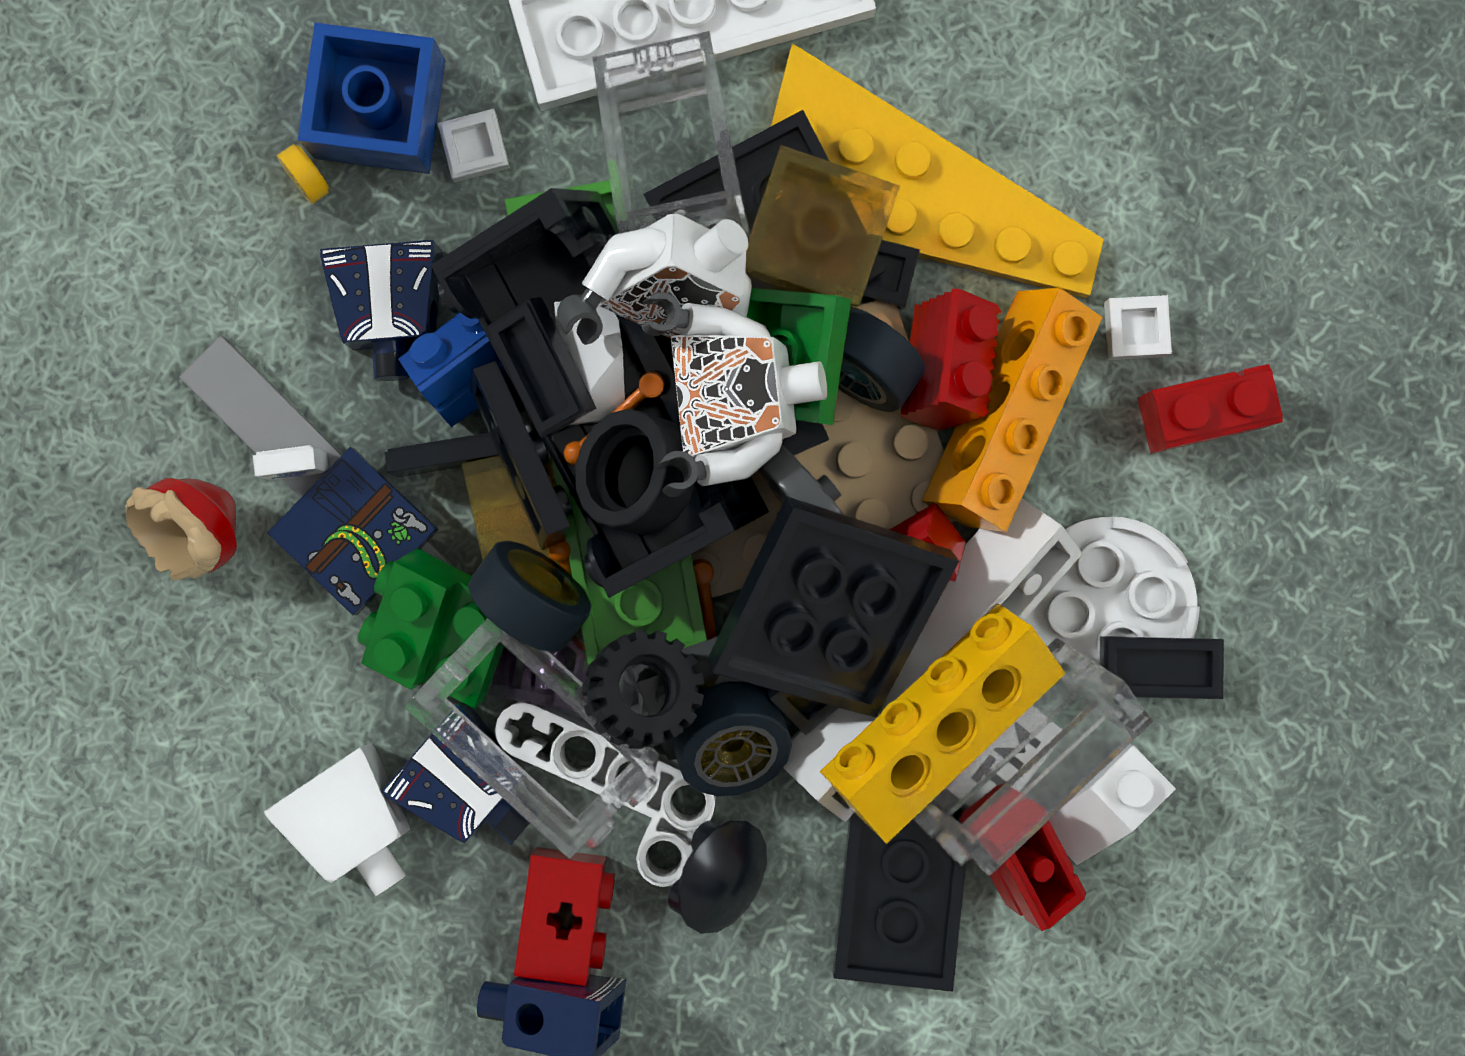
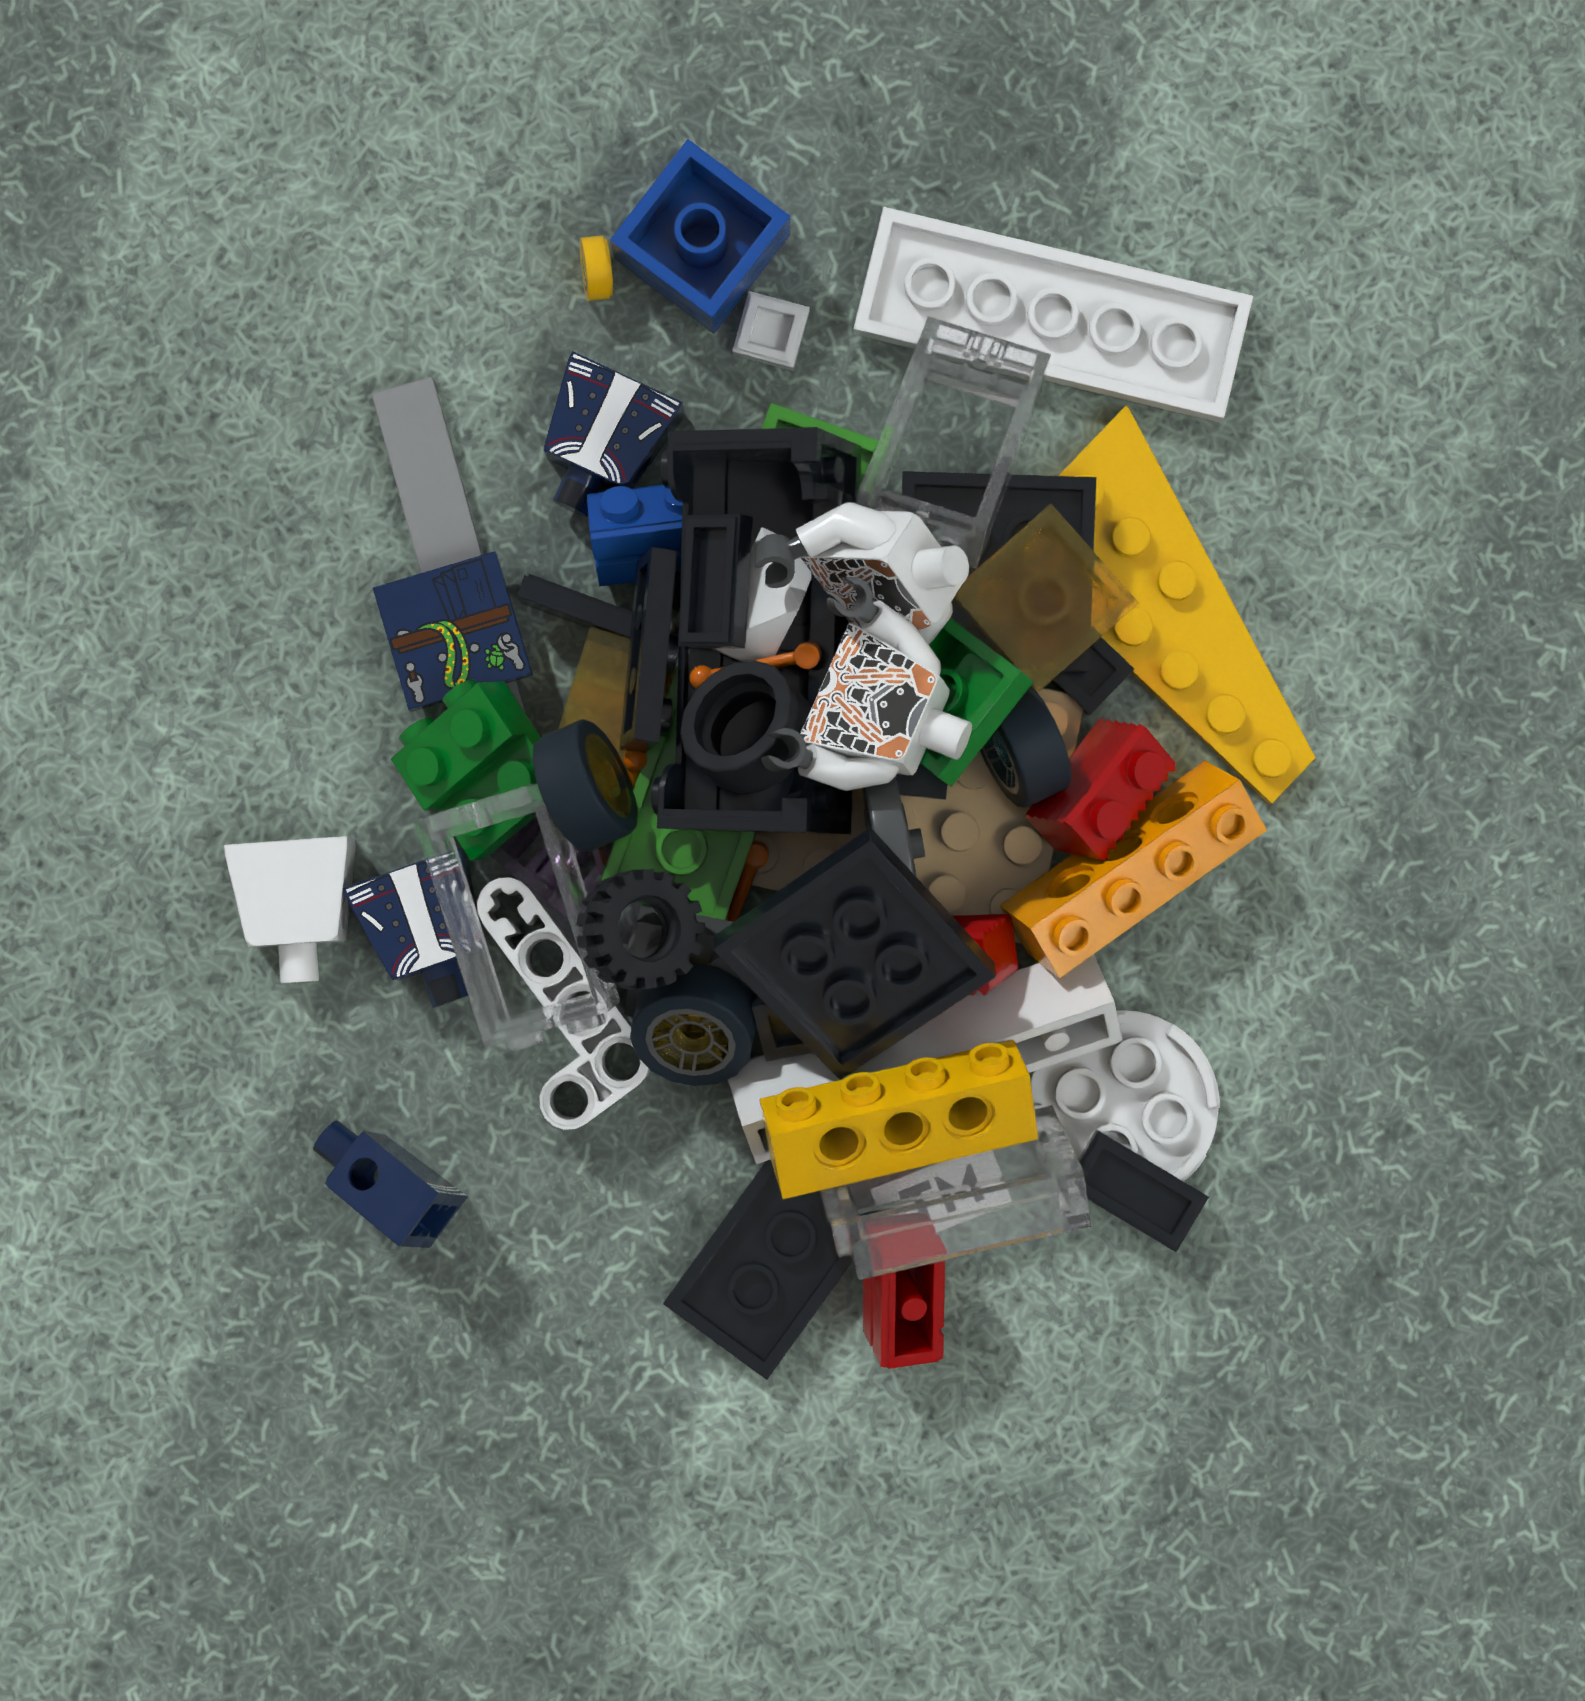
camera: 30 degrees right, 0 degrees up
tan hair [125,478,237,581] -> none
white tile [252,445,329,481] -> none
red brick [514,847,615,986] -> none
black dish [668,821,767,934] -> none
white slope [1045,740,1176,865] -> none
white plate [1104,295,1172,360] -> none
red brick [1137,364,1283,454] -> none

